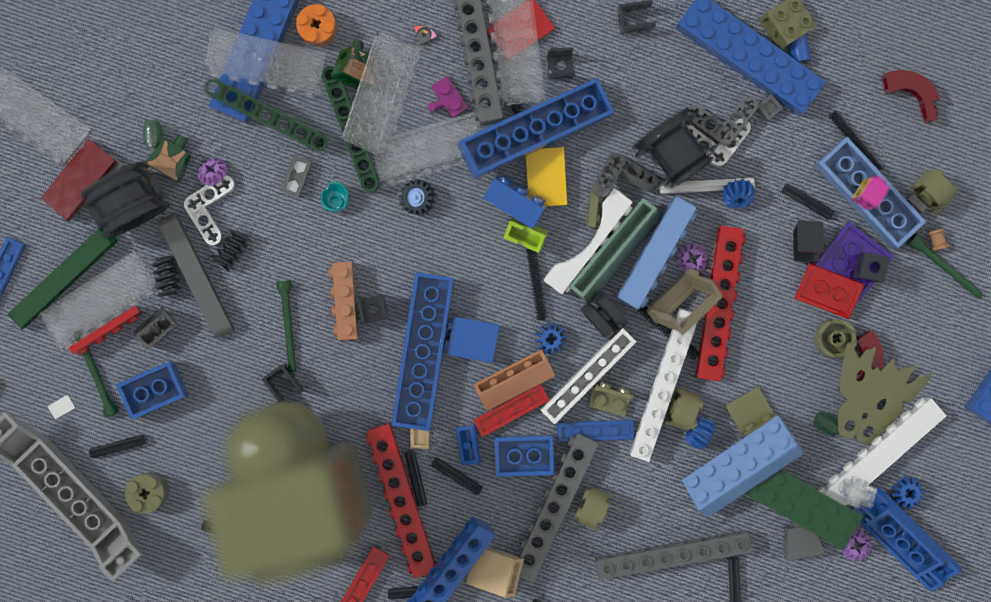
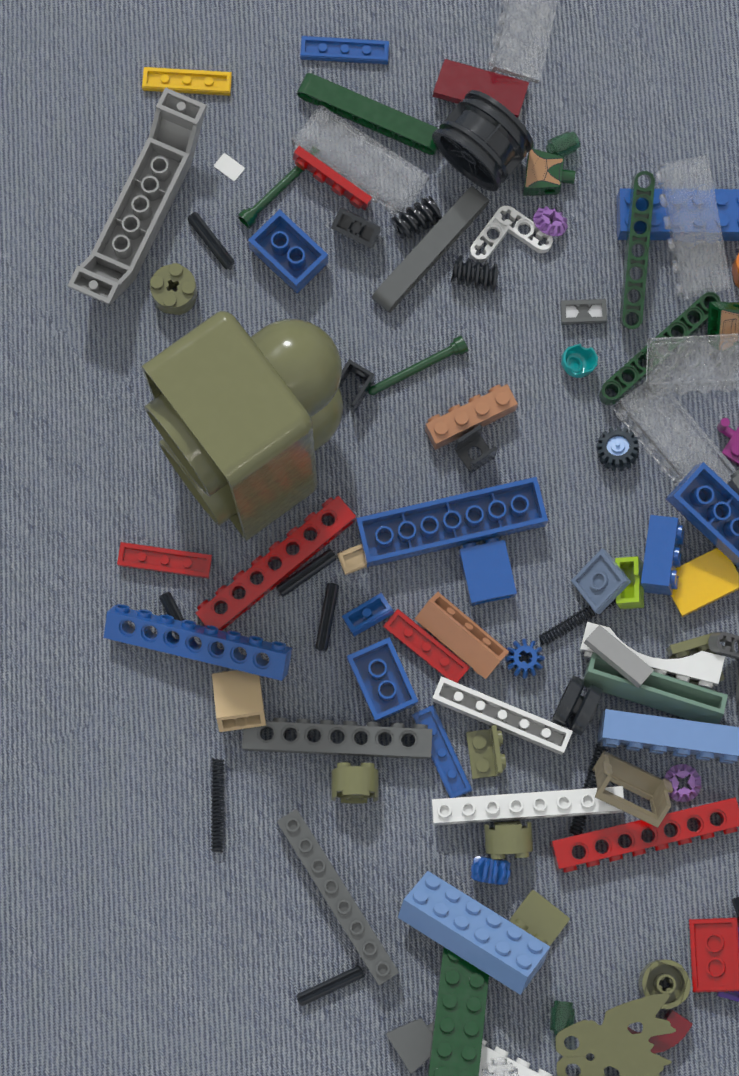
camera: 70 degrees right, 10 degrees down
none -> sand blue tile [571,549,631,614]
none -> light grey tile [584,625,654,688]

